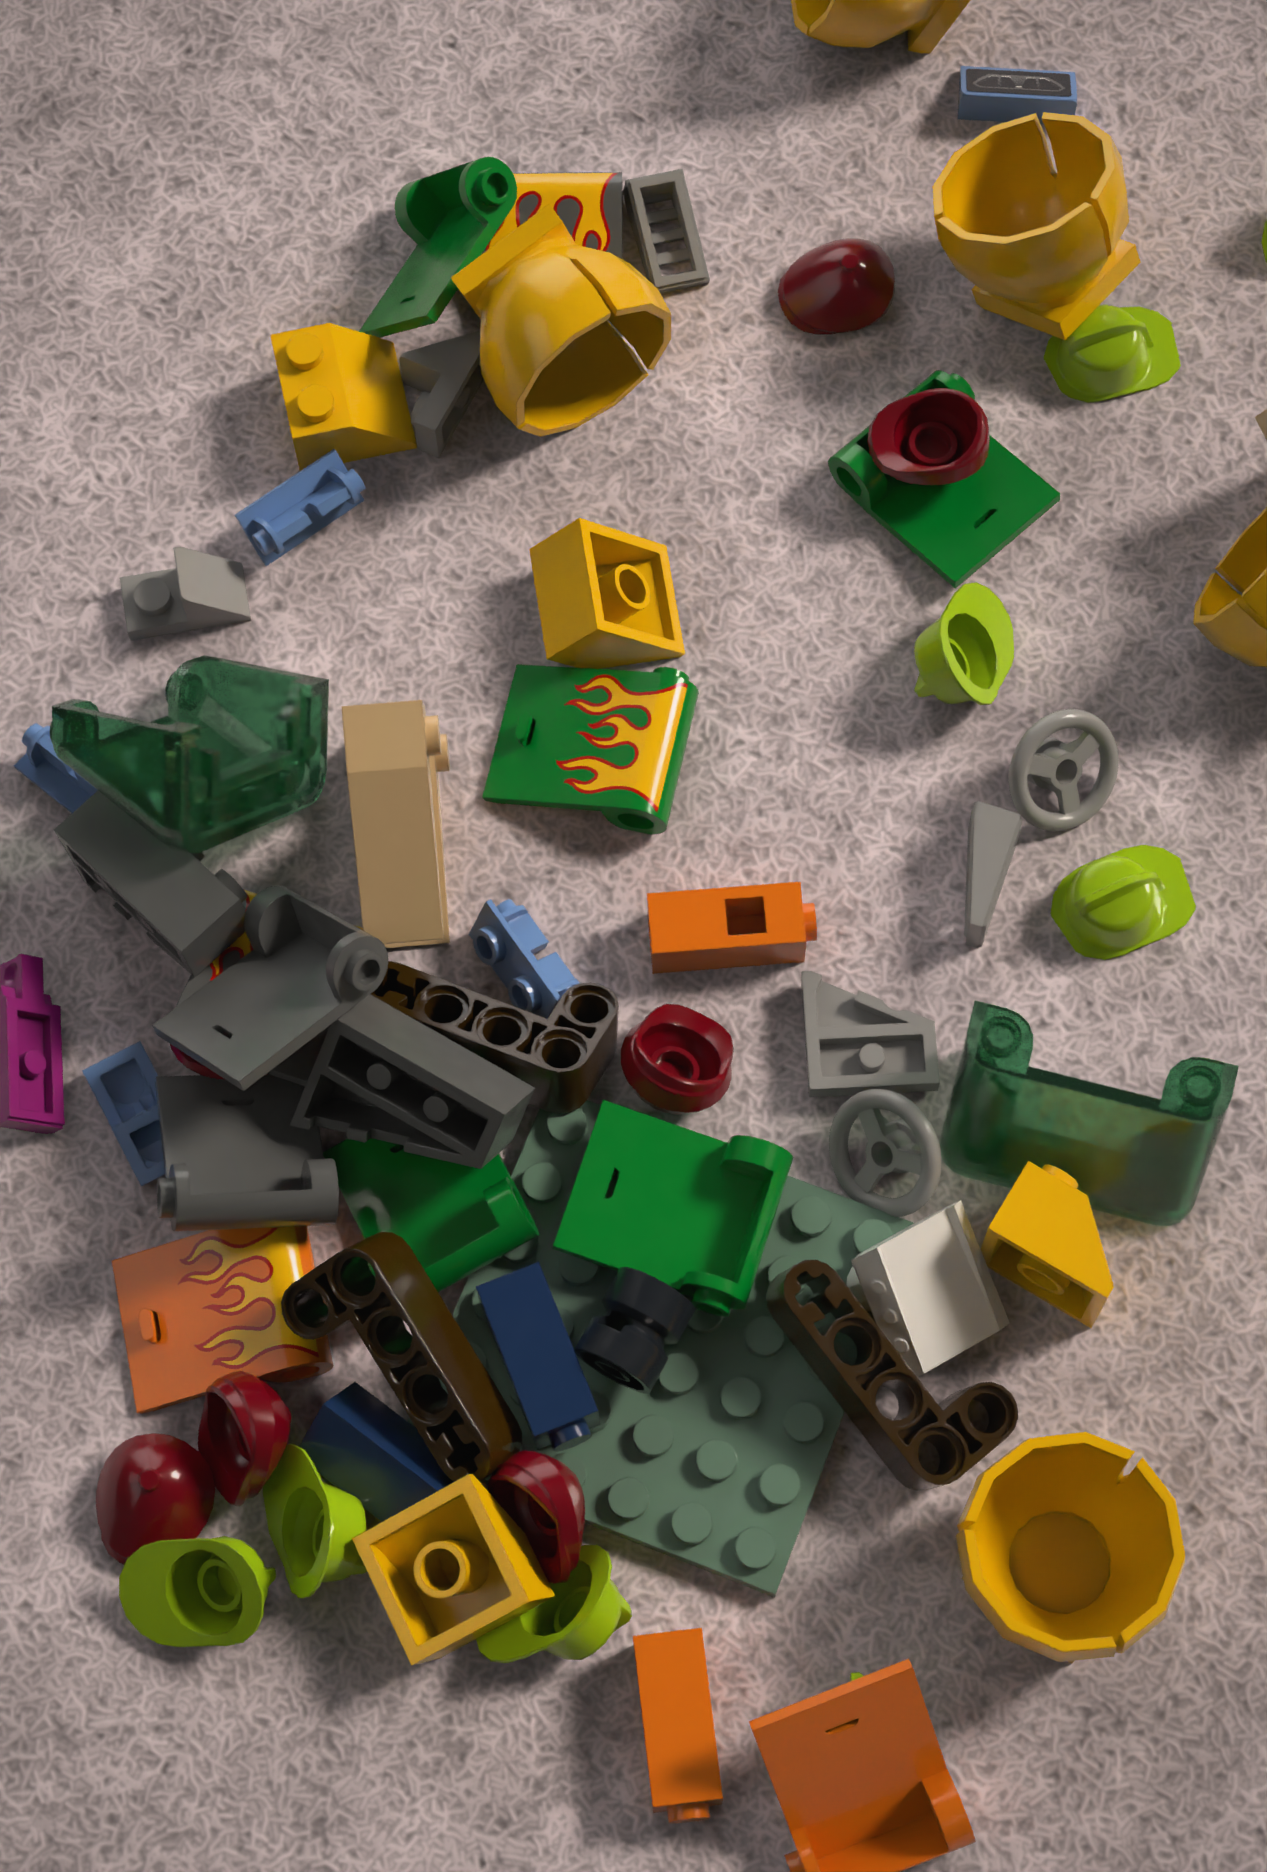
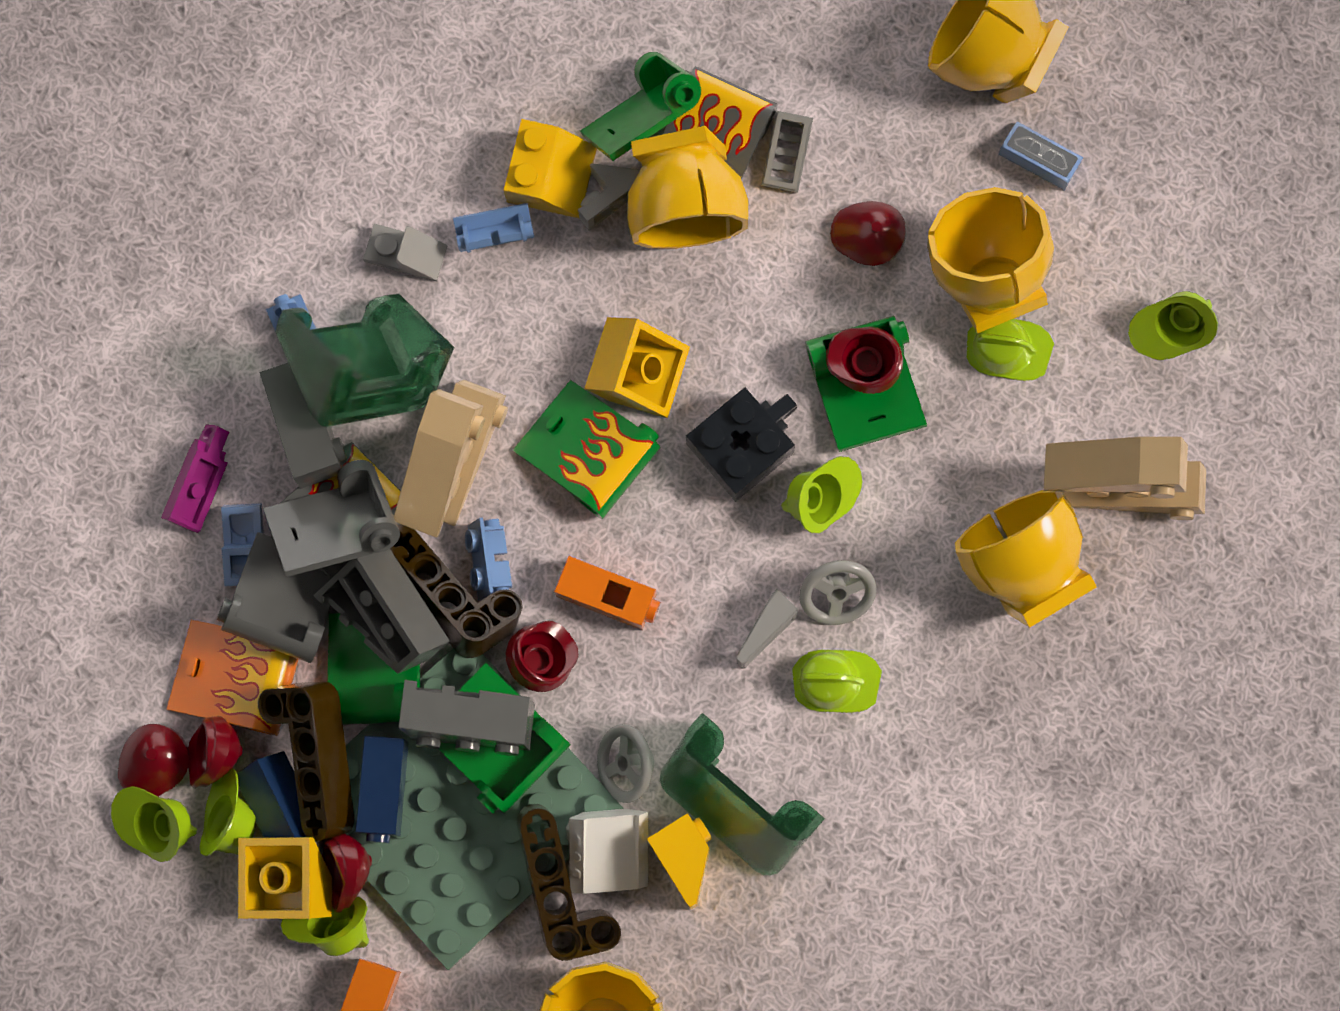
camera: 30 degrees right, 10 degrees up
black wheel [574,1267,696,1394] -> none
light grey wing [801,971,940,1097] -> none
none -> dark grey wedge [399,680,535,756]
none -> black hinge [686,387,797,502]

